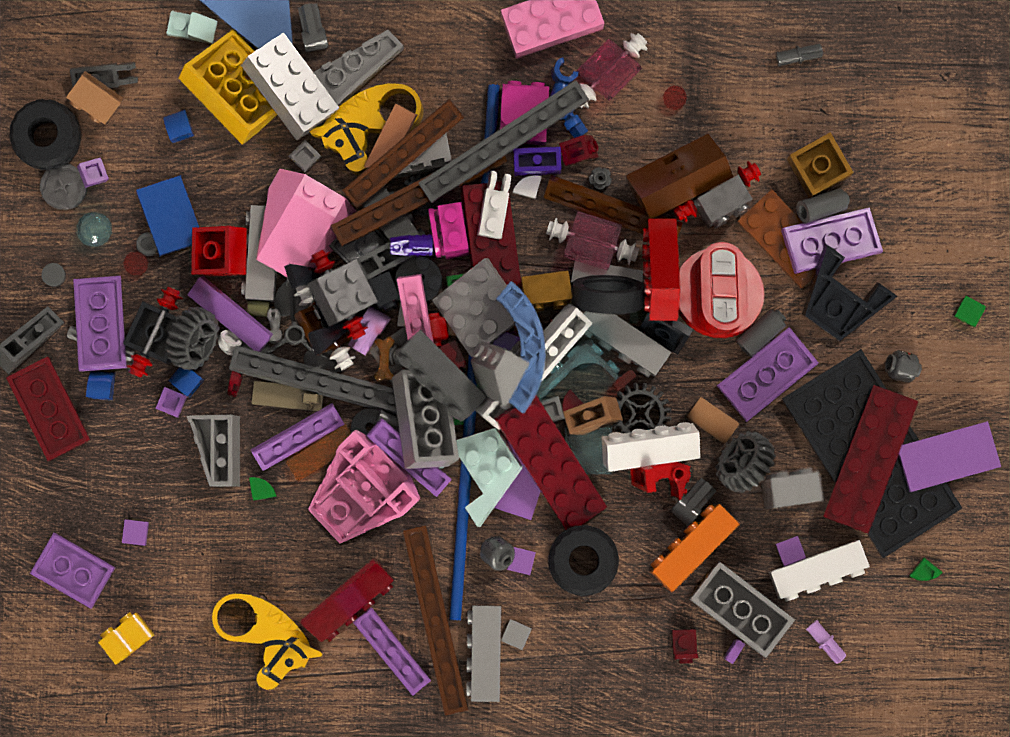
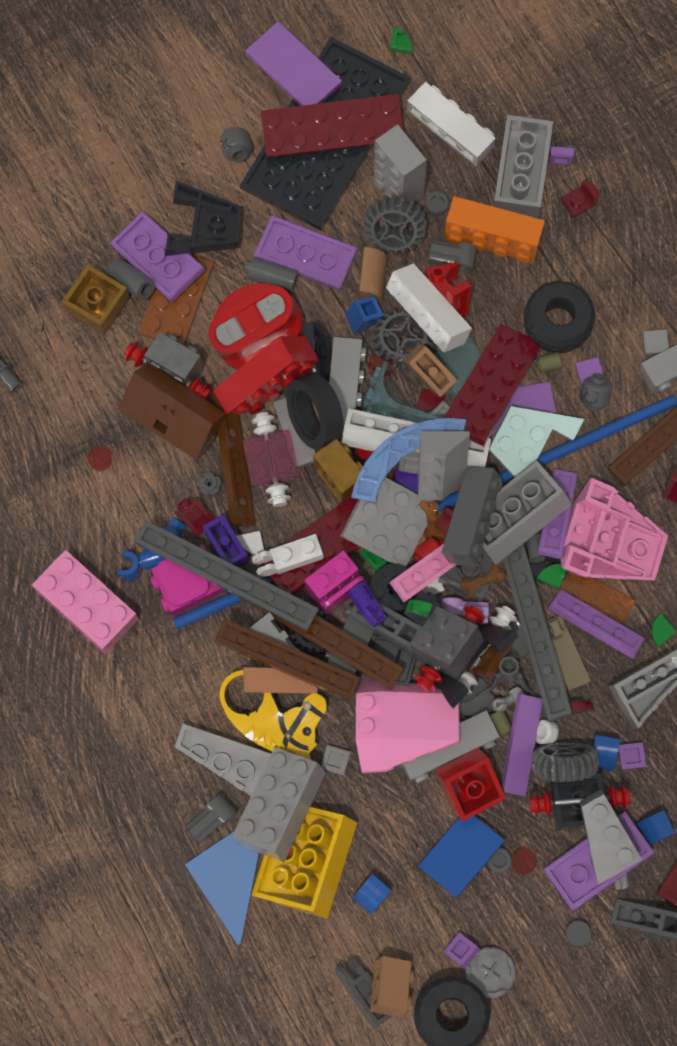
camera: 115 degrees left, 10 degrees down
clear light blue hair [75,212,112,247] -> none
light aqua slope [167,11,217,44] -> none
clear pink plate [576,33,647,108] -> none
medium lavender tile [775,536,806,566] -> none
lavender axle [806,620,846,664] -> none
green tile [953,296,986,328] -> none
none -> blue brick [345,296,384,334]
none -> green tile [406,600,433,618]
none -> clear orange piece [418,501,444,538]
none -> dark grey tile [425,192,449,216]
none -> olive hinge [536,352,562,373]
none -> green tile [537,564,567,589]
none -> light grey wedge [580,789,642,885]

